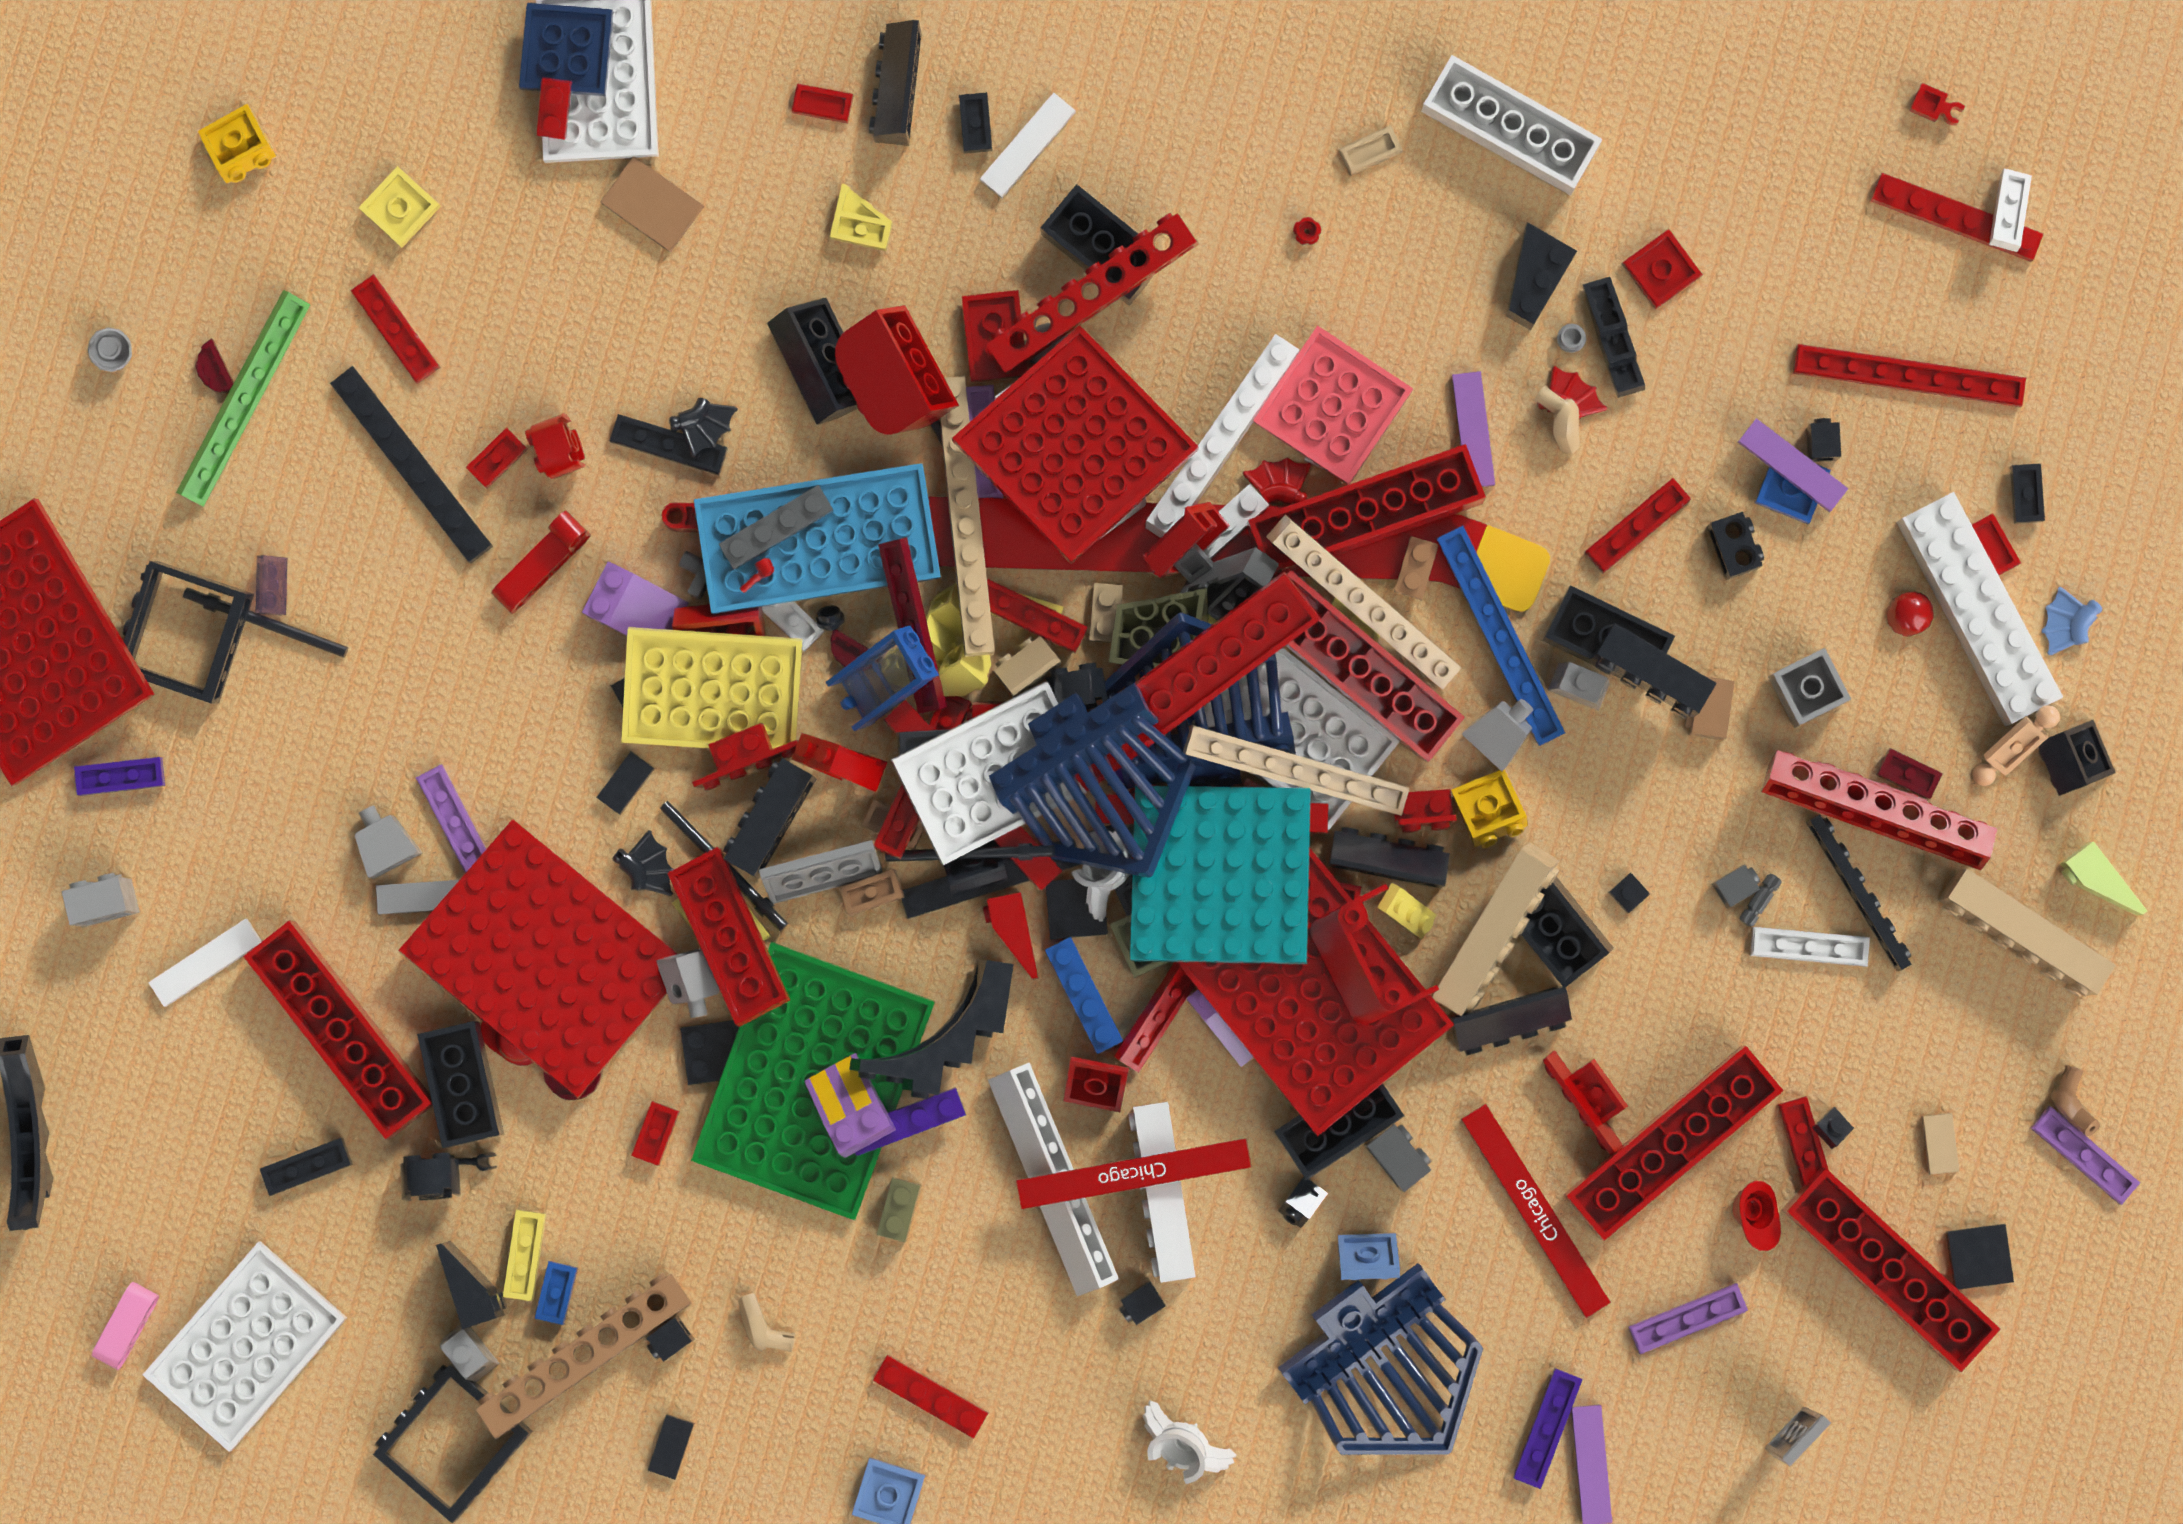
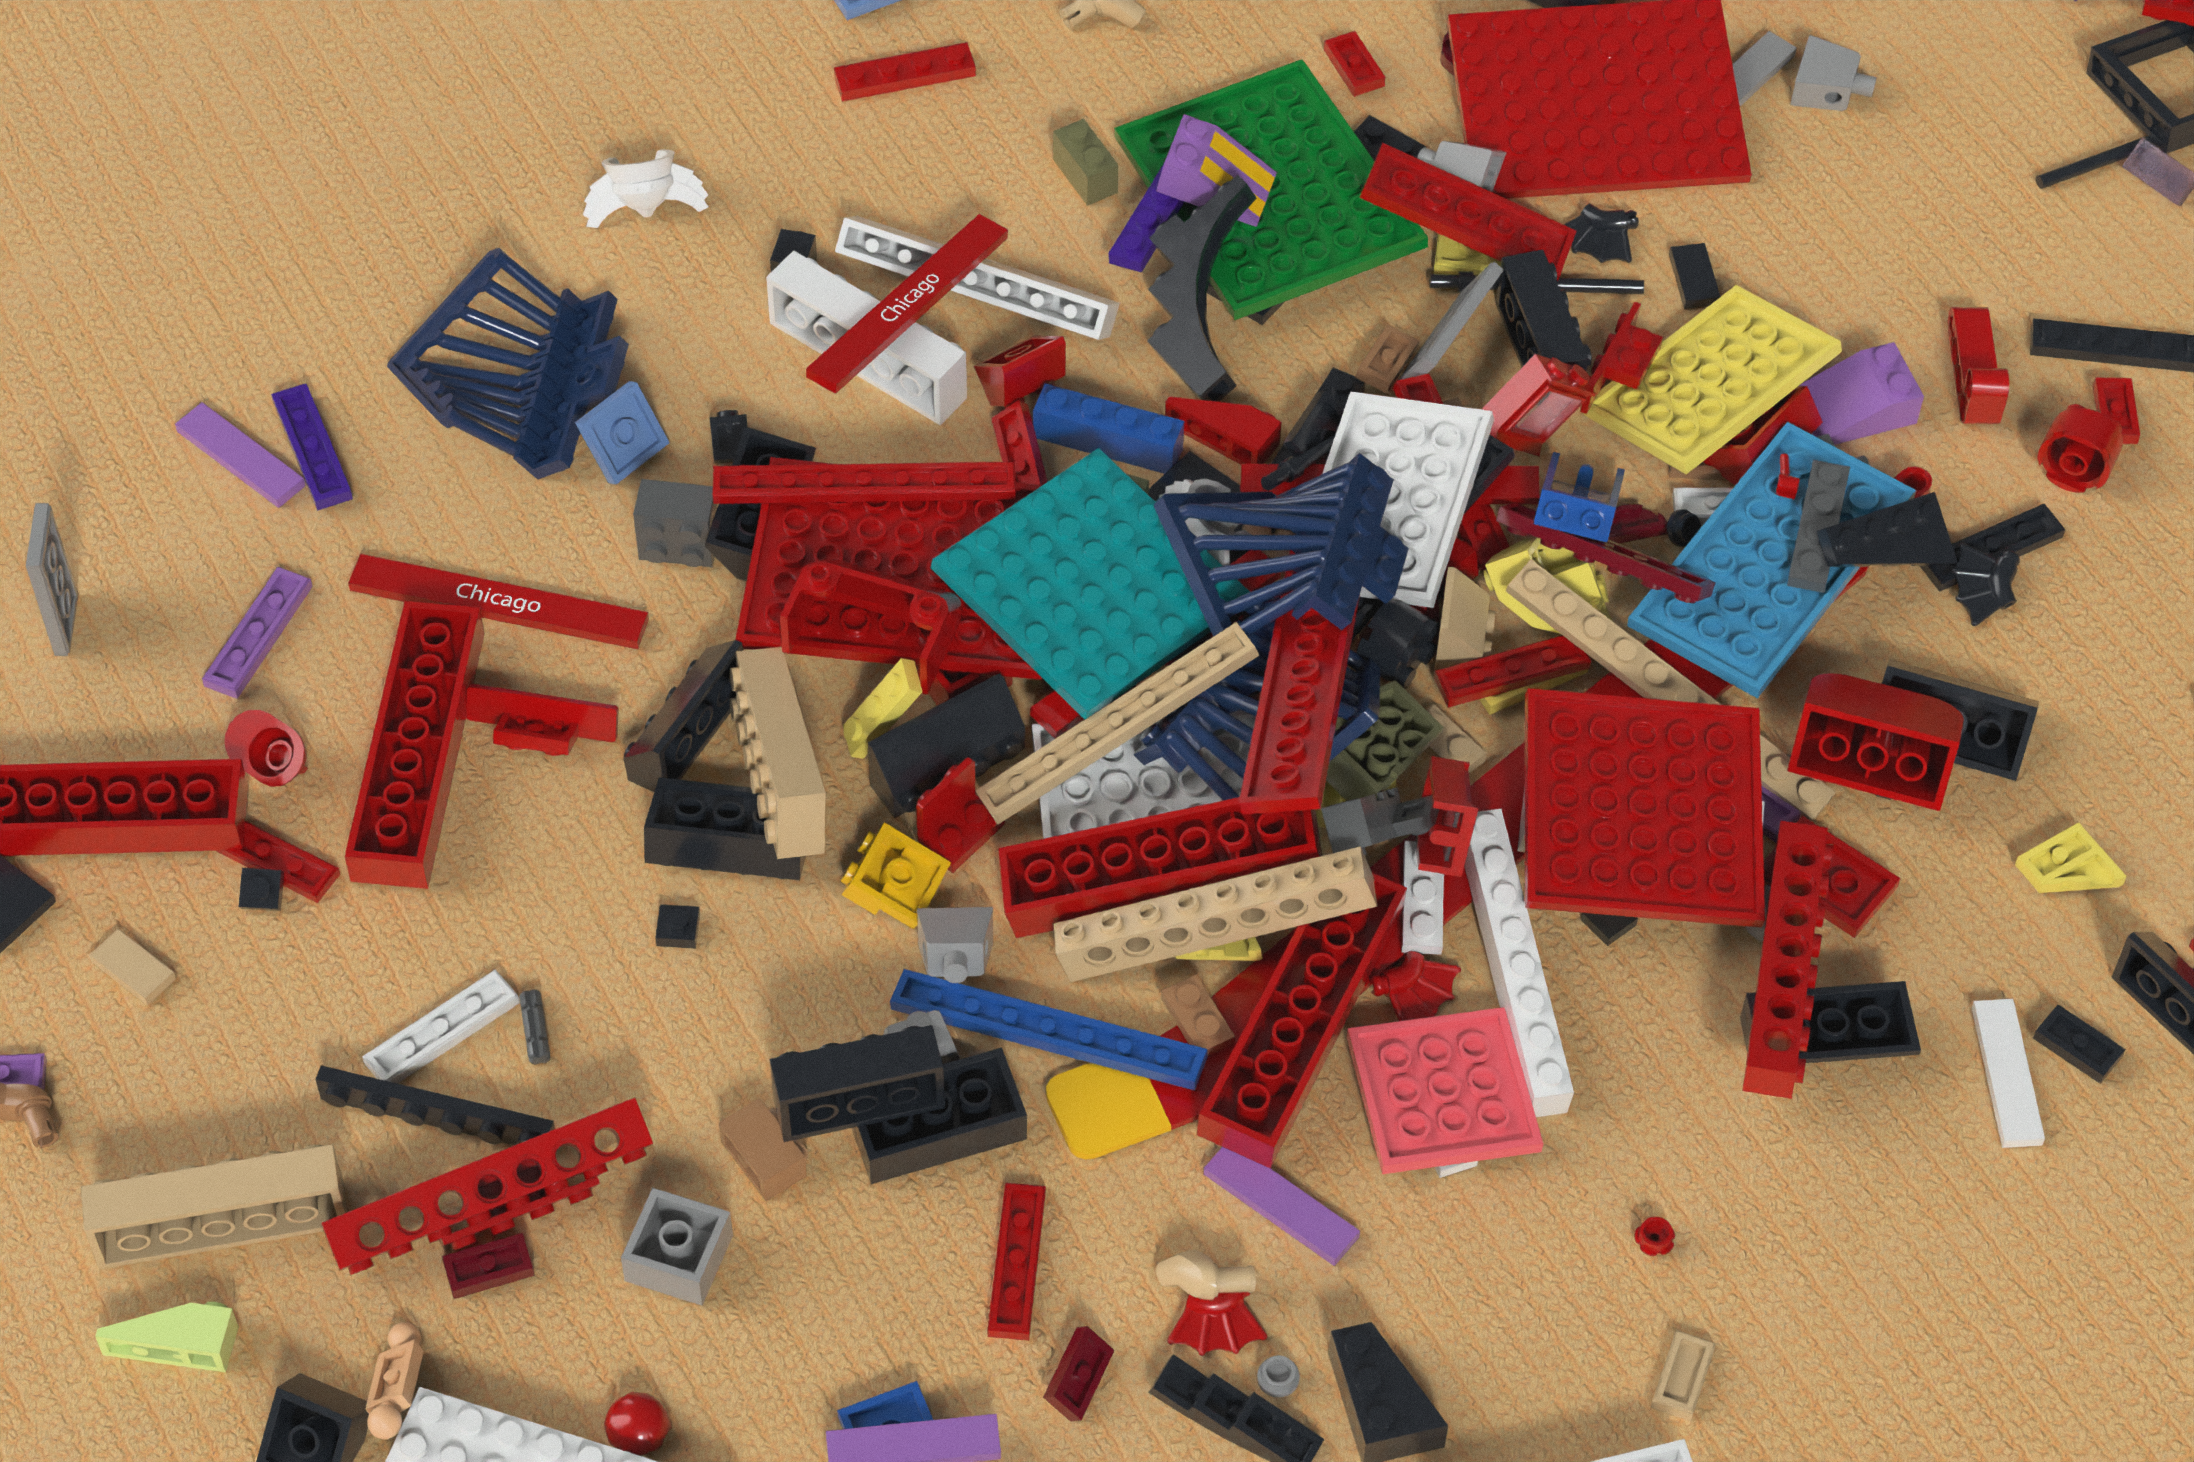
camera: 125 degrees right, 30 degrees down
medium lavender tile [416,764,486,873] -> none
black brick [1707,512,1764,580] -> none
dark grey brick [1712,865,1760,908] -> none
none -> red tile [713,462,1016,504]
none -> dark red plate [1043,1326,1115,1422]
none -> black wing [1816,492,1958,567]

